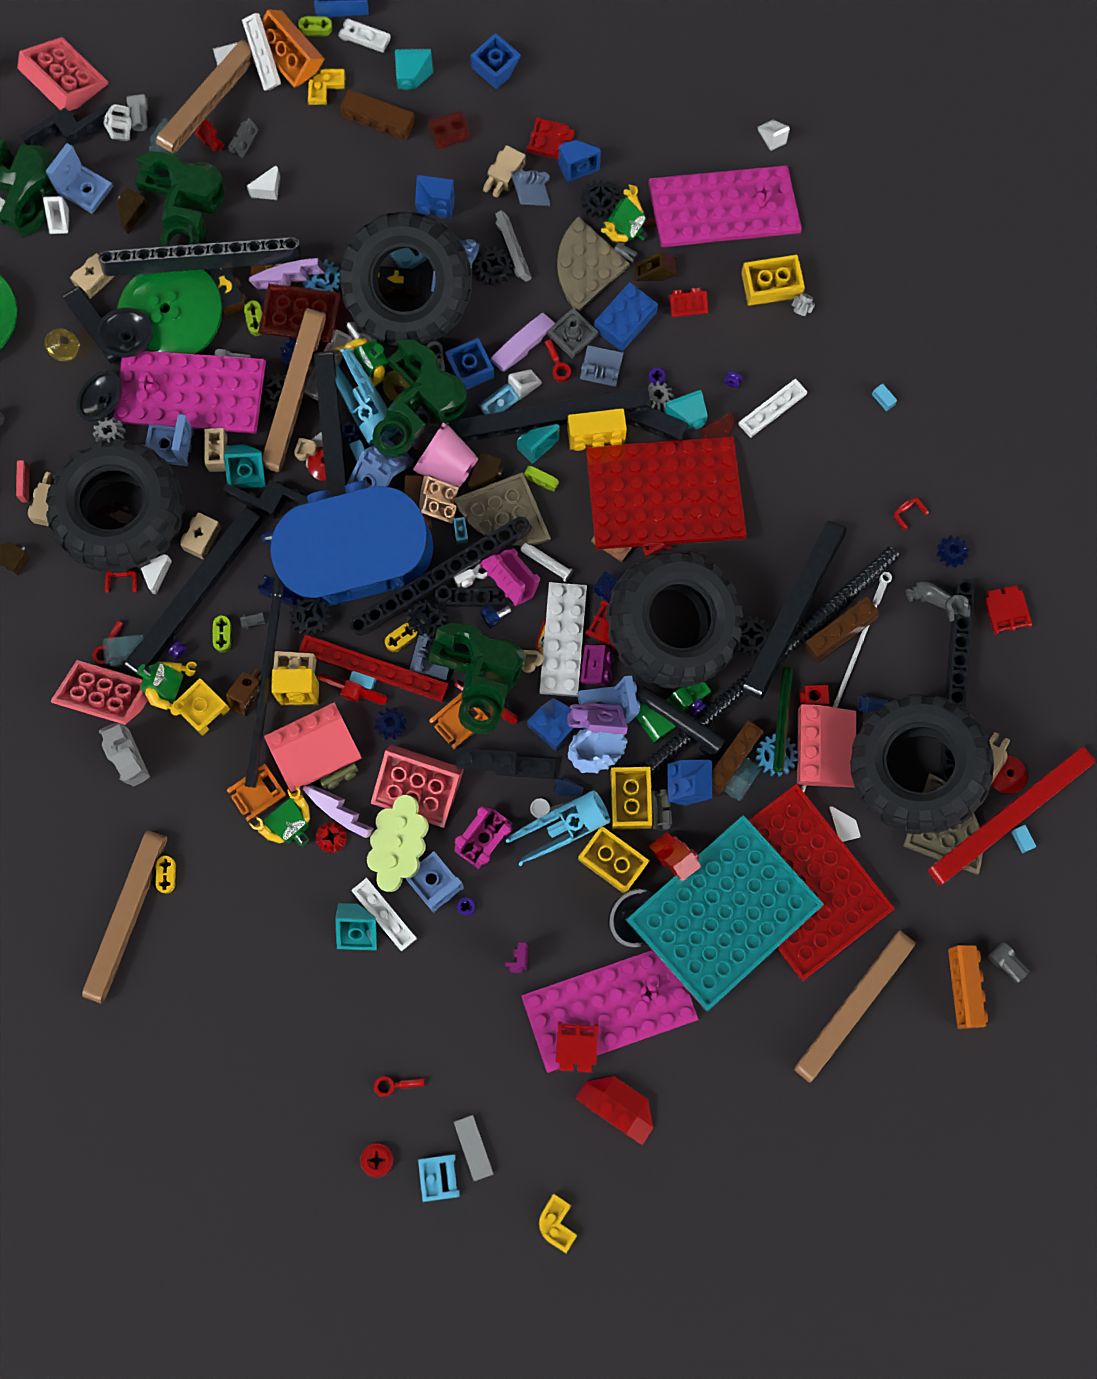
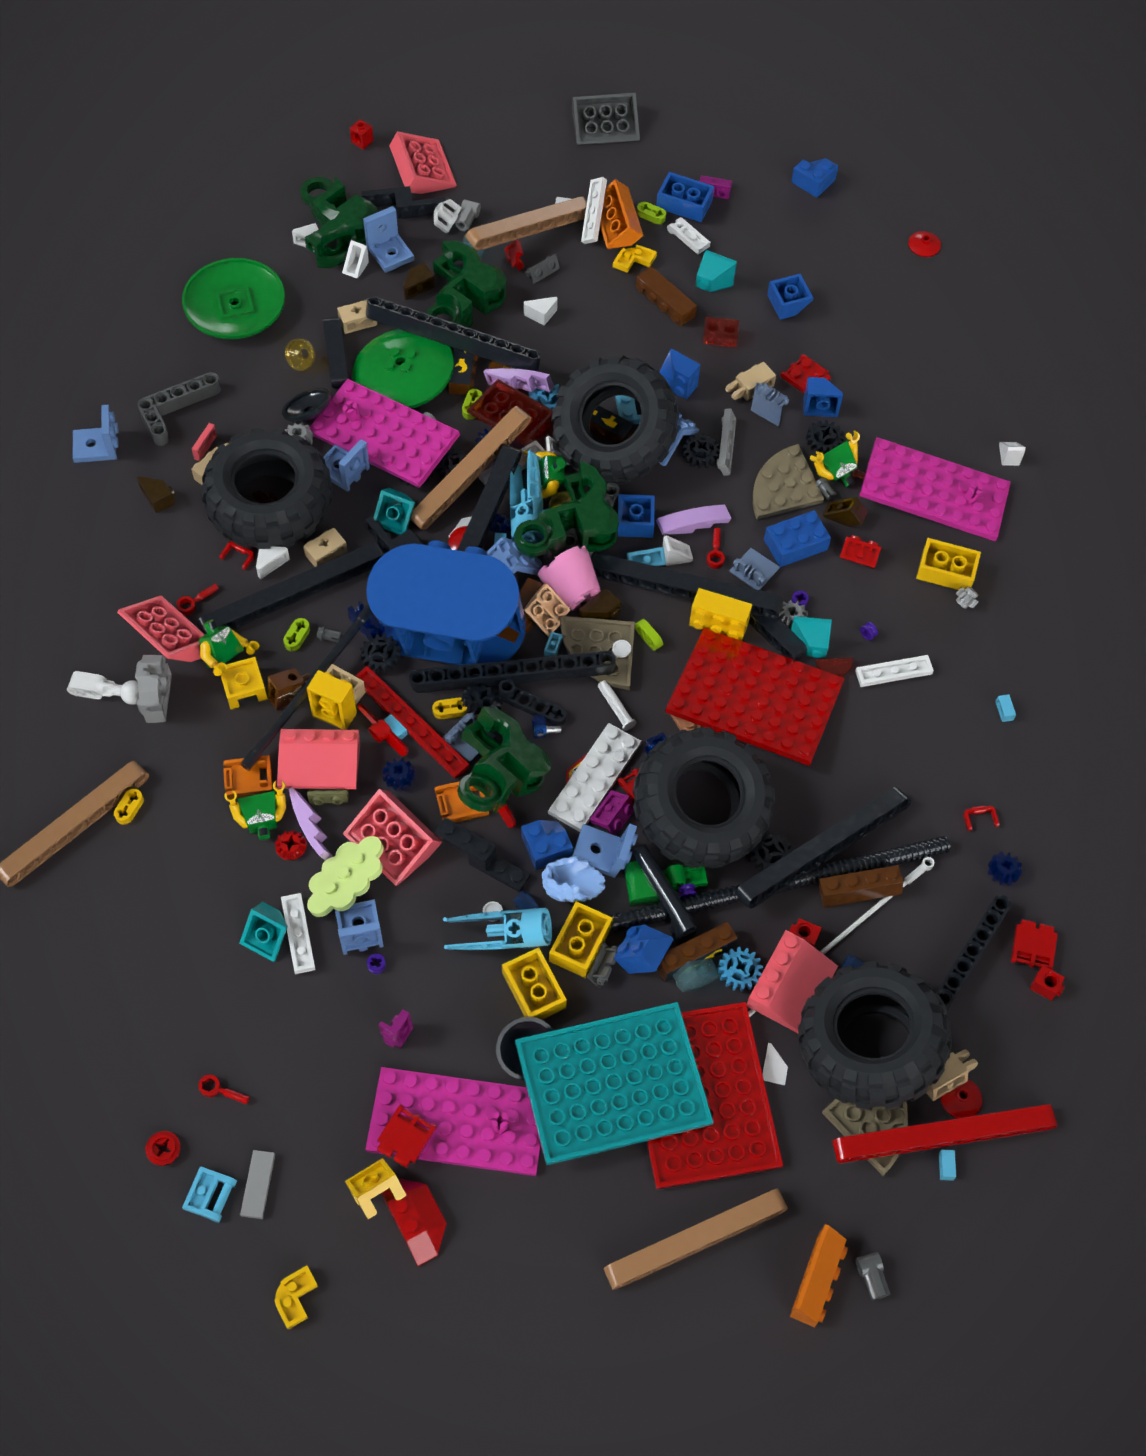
camera: 25 degrees right, 15 degrees down
black dish [96,308,153,358] -> none
clear light blue slope [102,635,143,666] -> none
dark purple bush [168,641,188,660] -> none
tan brick [205,428,228,472] -> none
tan tile [294,438,319,461] -> none
white plate [454,564,488,588] -> none
dark pink piece [455,806,513,870] -> none
dark pink piece [480,548,540,606] -> none
teal slope [517,424,560,464] -> none
tan tile [521,650,544,673] -> none
dark grey plate [547,308,598,358] -> none
medium lavender plate [567,703,628,734] -> none
red arch [648,832,701,881] -> none
dark green axle [773,667,793,773] -> none
dark grey piece [906,581,971,622] -> none
none -> white beam [67,671,139,705]
none -> yellow panel [345,1158,406,1219]
none -> white piece [612,640,631,658]
none -> red brick [1029,965,1065,1001]

